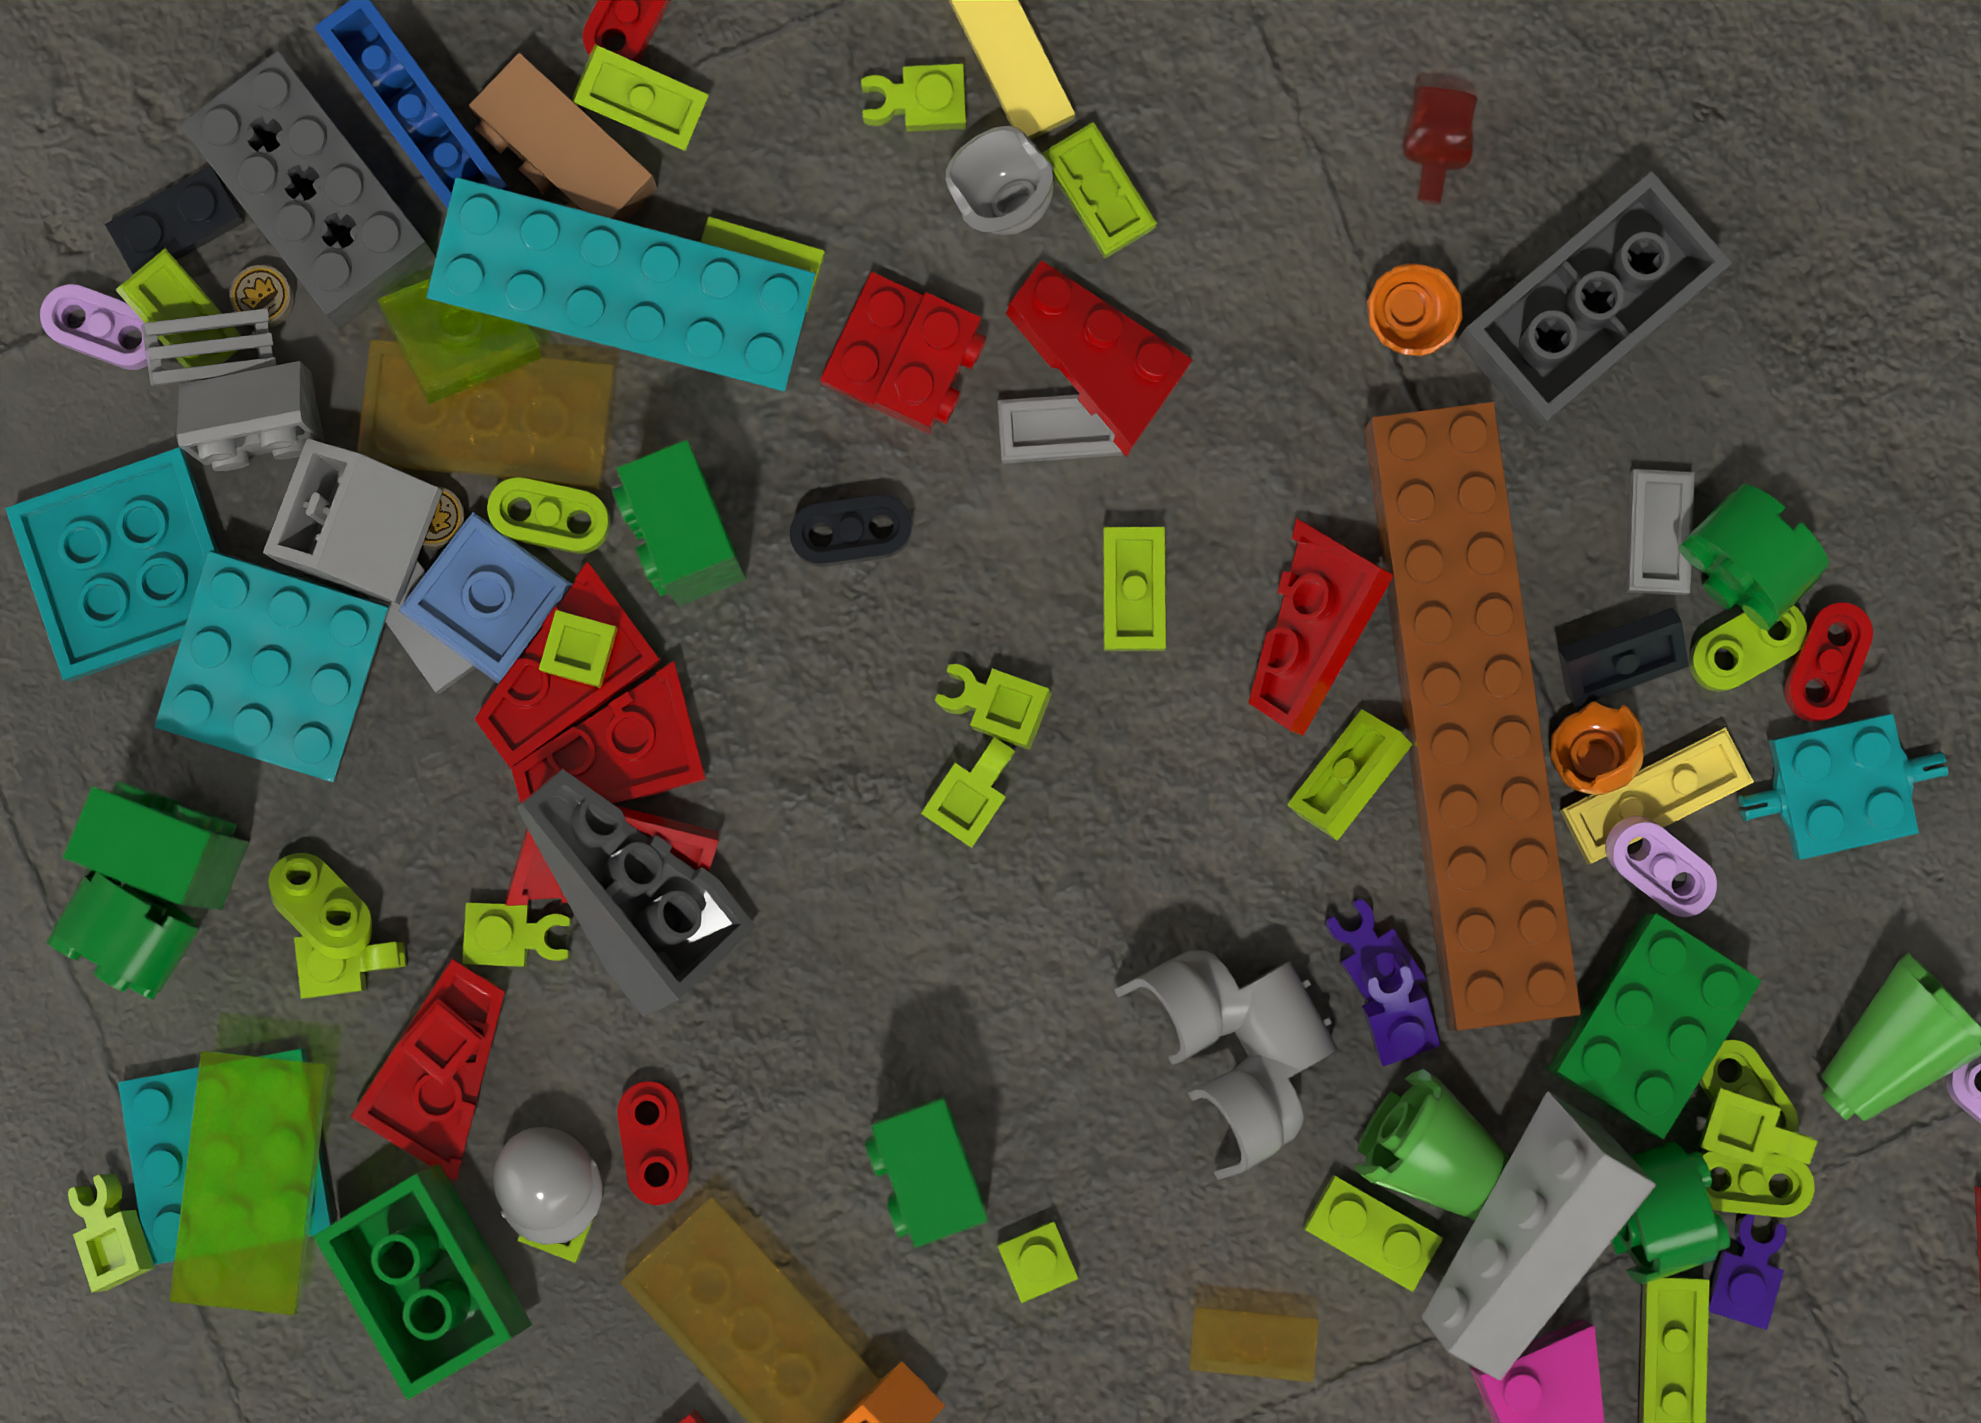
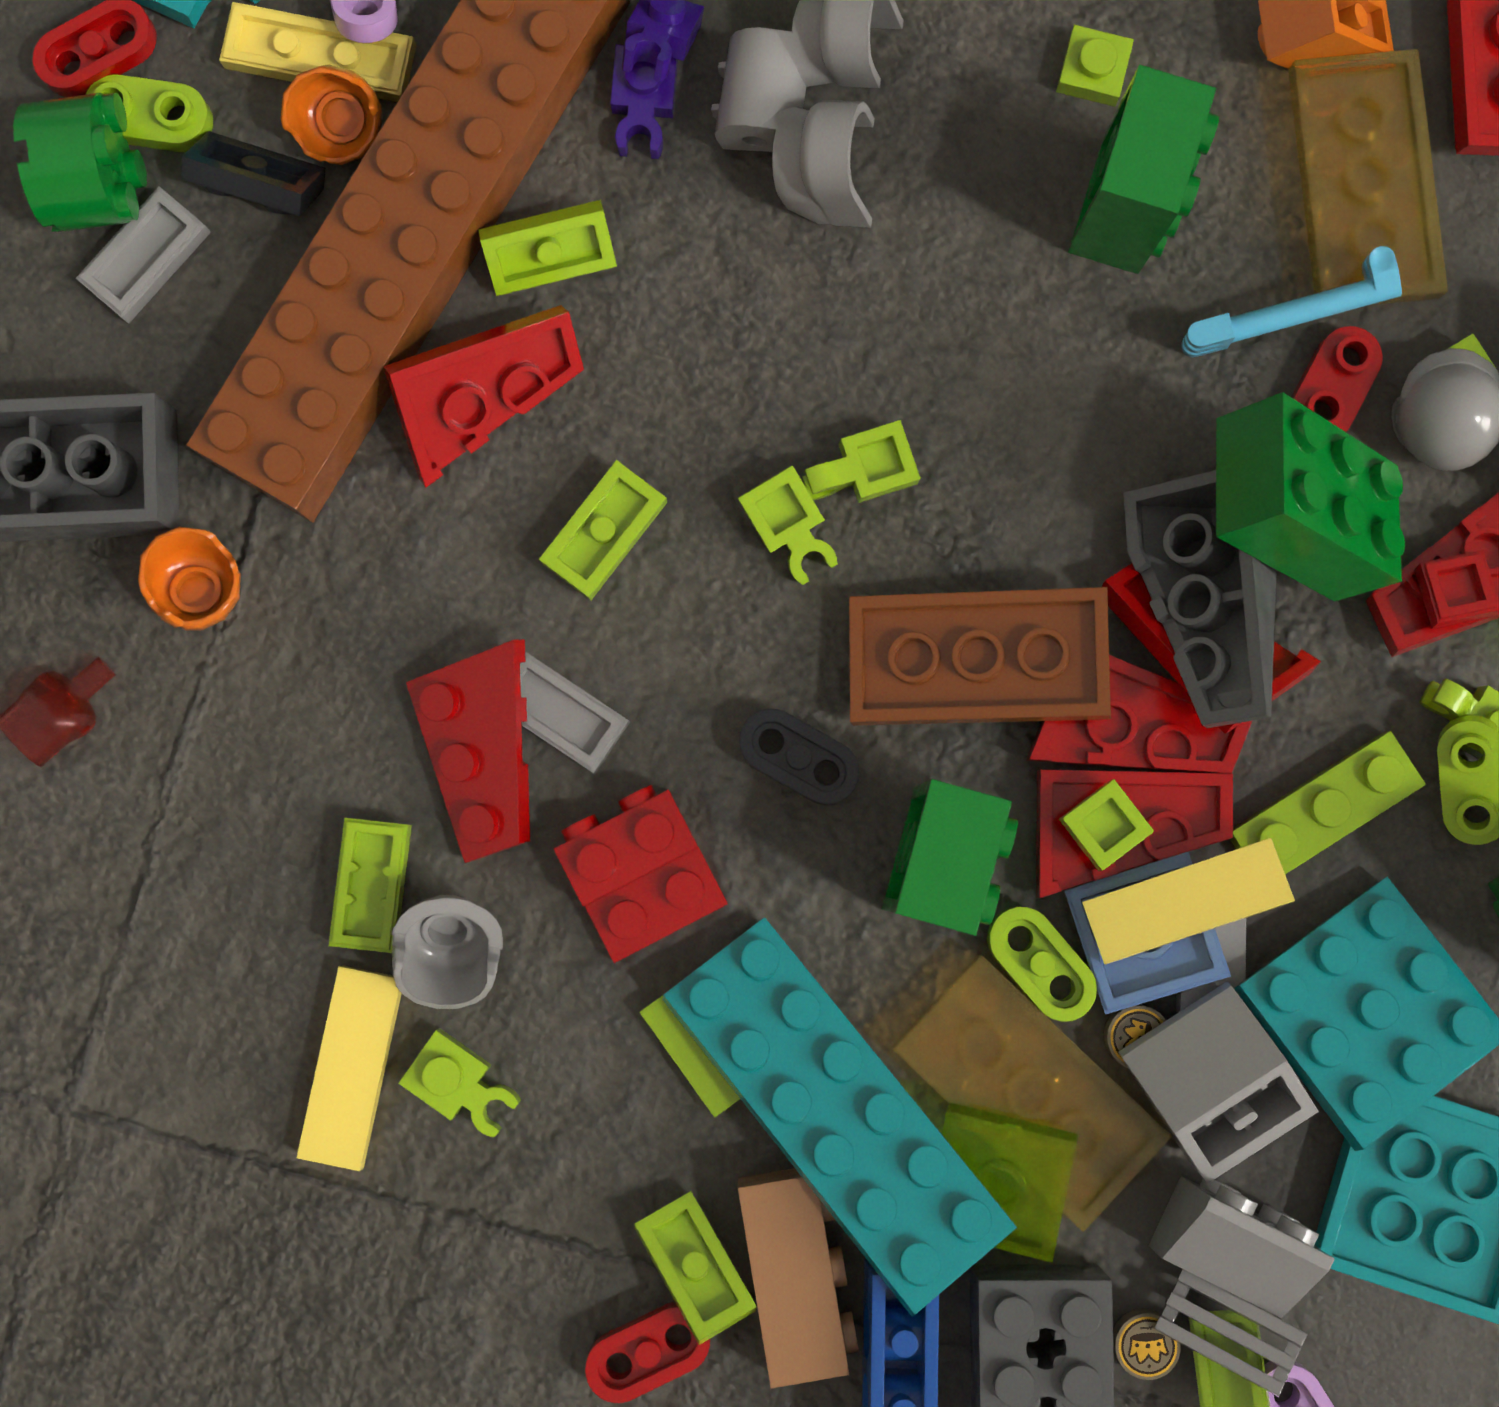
camera: 140 degrees left, 0 degrees up
lime plate [462,902,573,967] -> none
none -> dark orange plate [849,587,1111,726]
none -> light yellow tile [1082,838,1295,965]
none -> medium azure hinge [1181,246,1402,357]
none -> green brick [1216,392,1405,602]
none -> lime plate [1230,731,1426,874]

